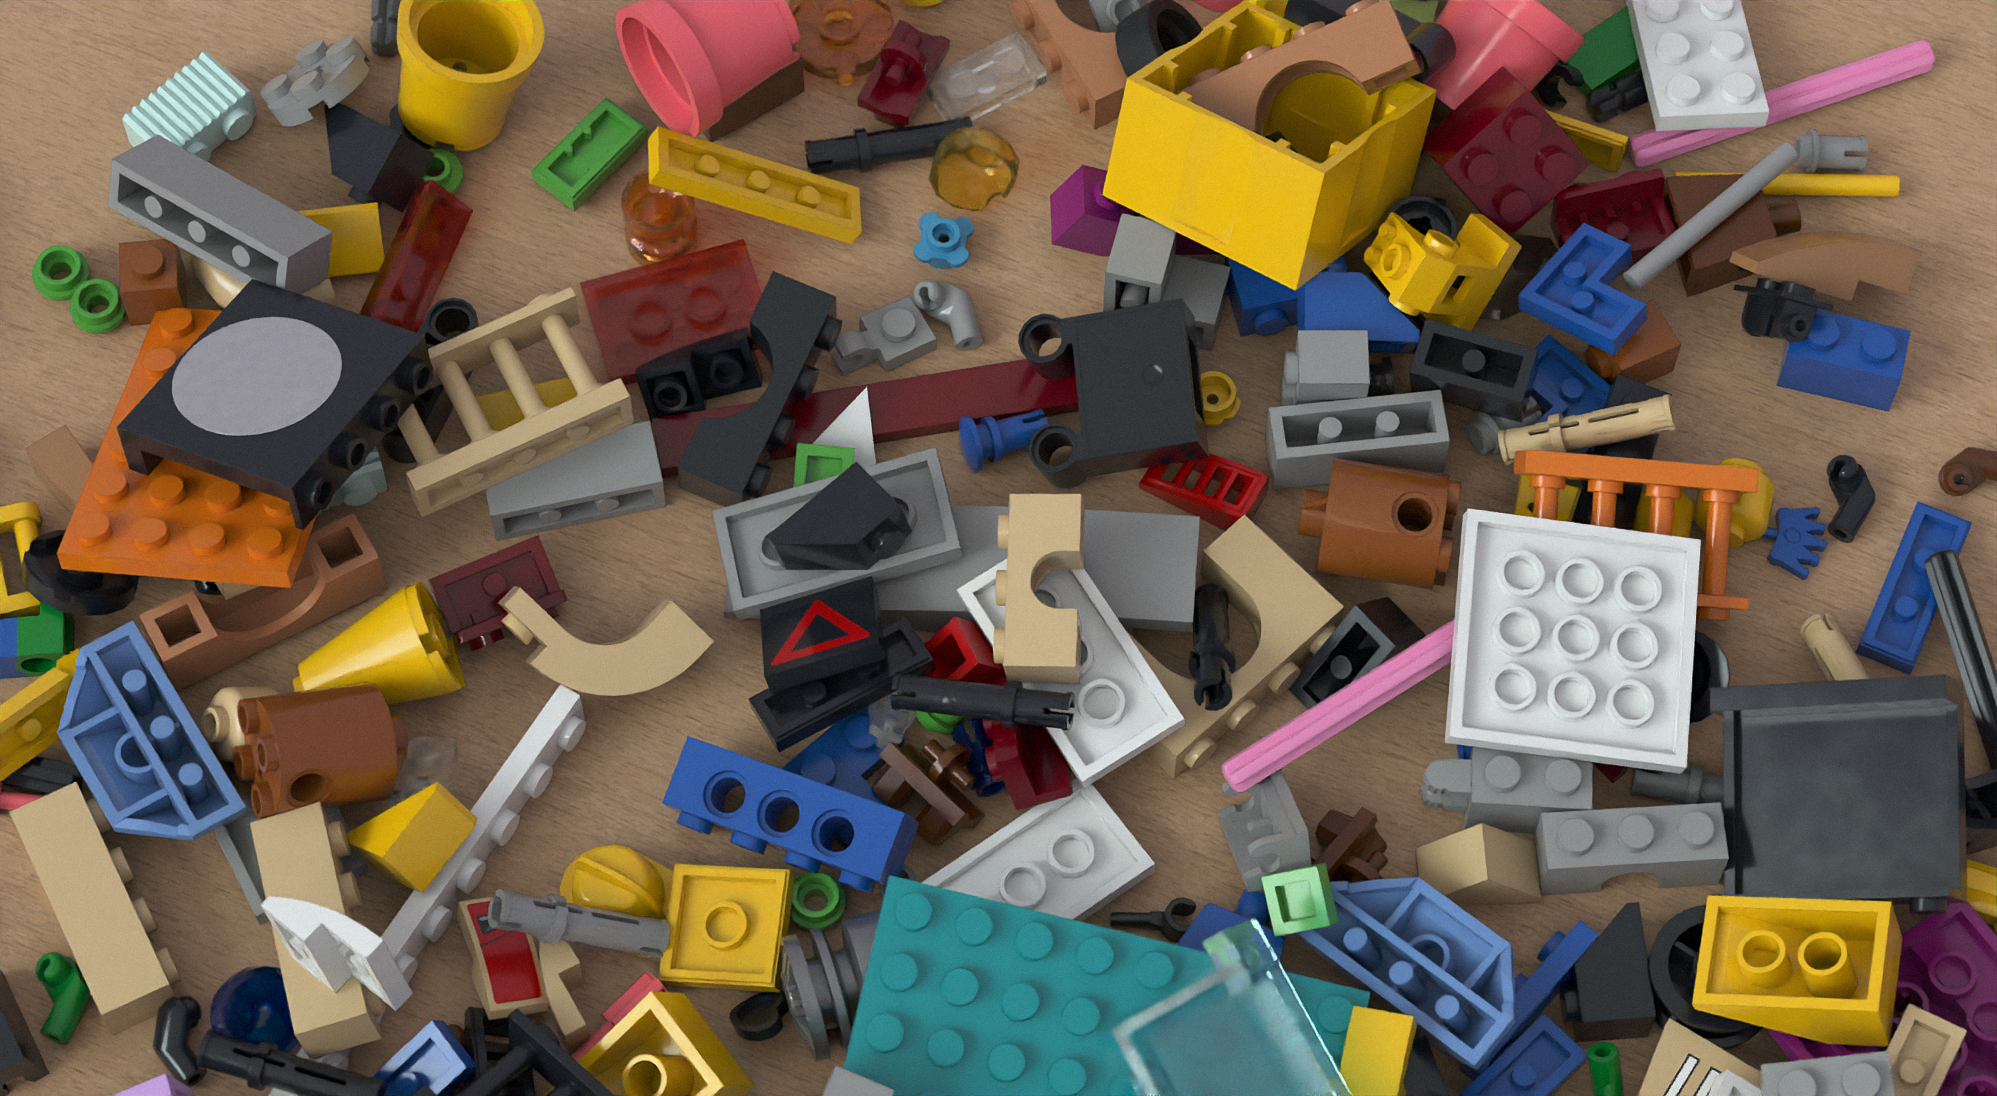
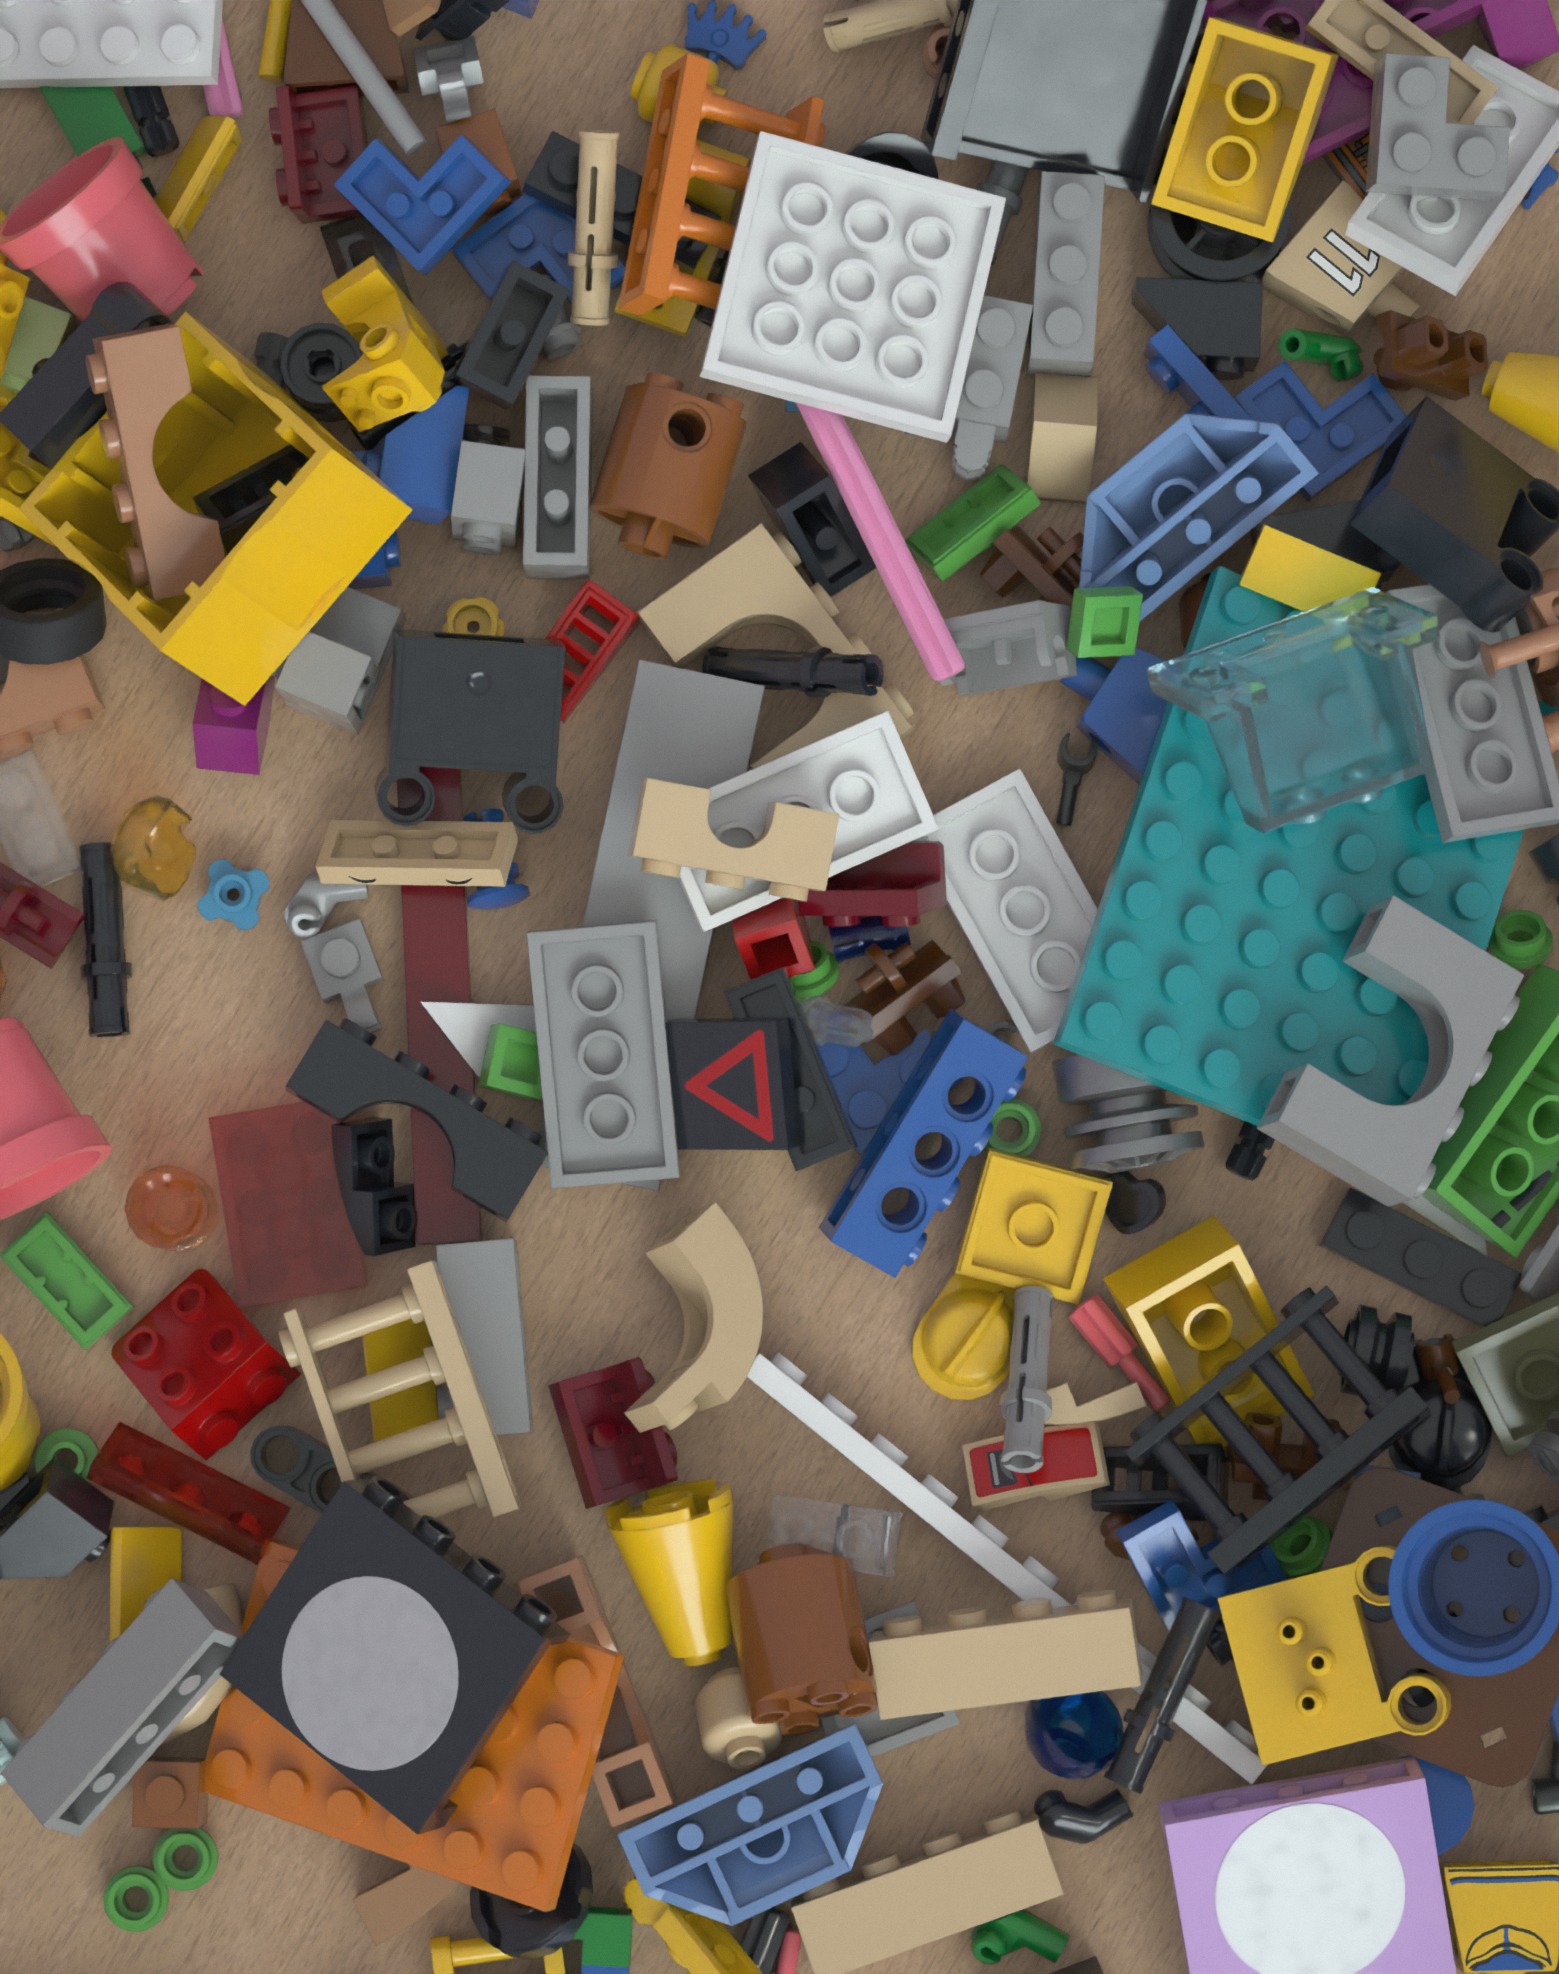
camera: 80 degrees left, 20 degrees up
white slope [261,896,413,1011] -> none
yellow slope [346,781,477,893] -> none
yellow plate [648,126,862,244] -> none
black slope [767,461,912,570] -> none
black pin [890,671,1075,731] -> none
dark red brick [1422,66,1591,237] -> none
none -> red bracket [111,1269,301,1461]
none -> tan plate [315,820,518,887]
none -> light grey plate [413,36,484,122]
none -> bright green plate [905,464,1041,582]

